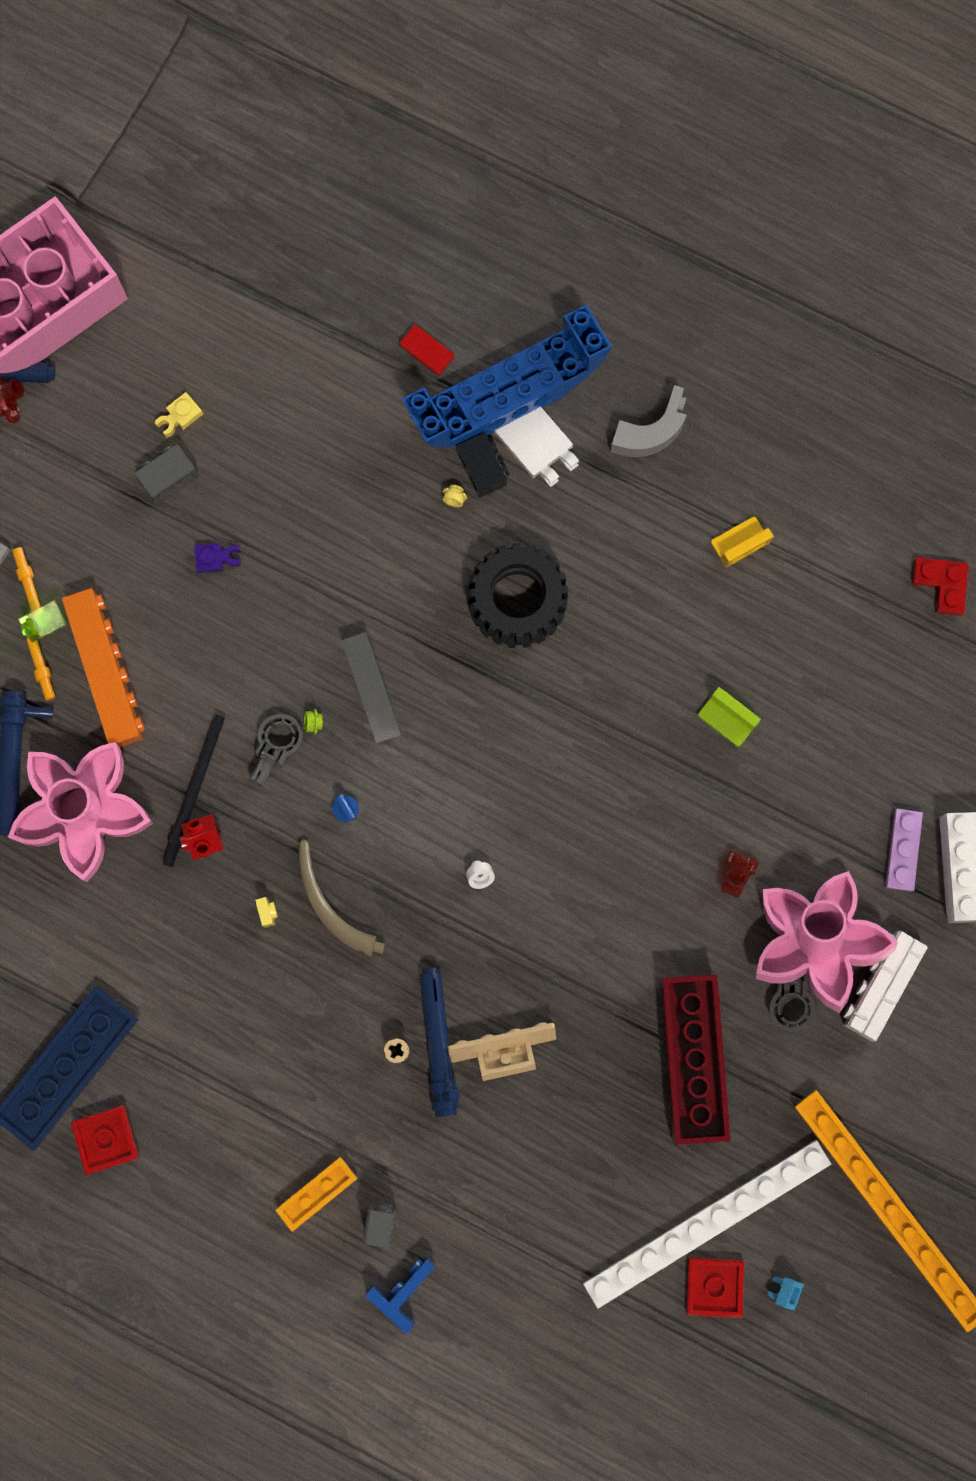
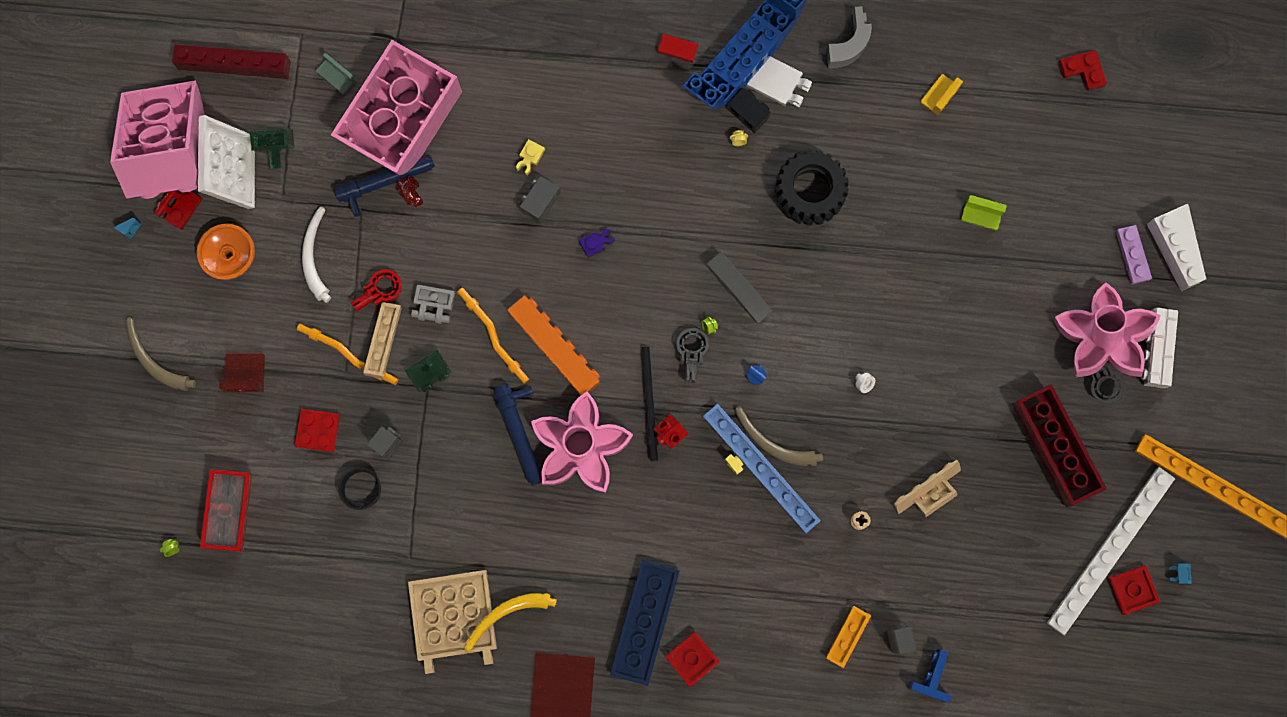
camera: 20 degrees left, 0 degrees up
clear neon green brick [19,601,67,642] -> none
dark blue cylinder [420,968,460,1117] -> none
clear red plate [721,851,759,898] -> none
none -> medium blue plate [703,404,821,534]

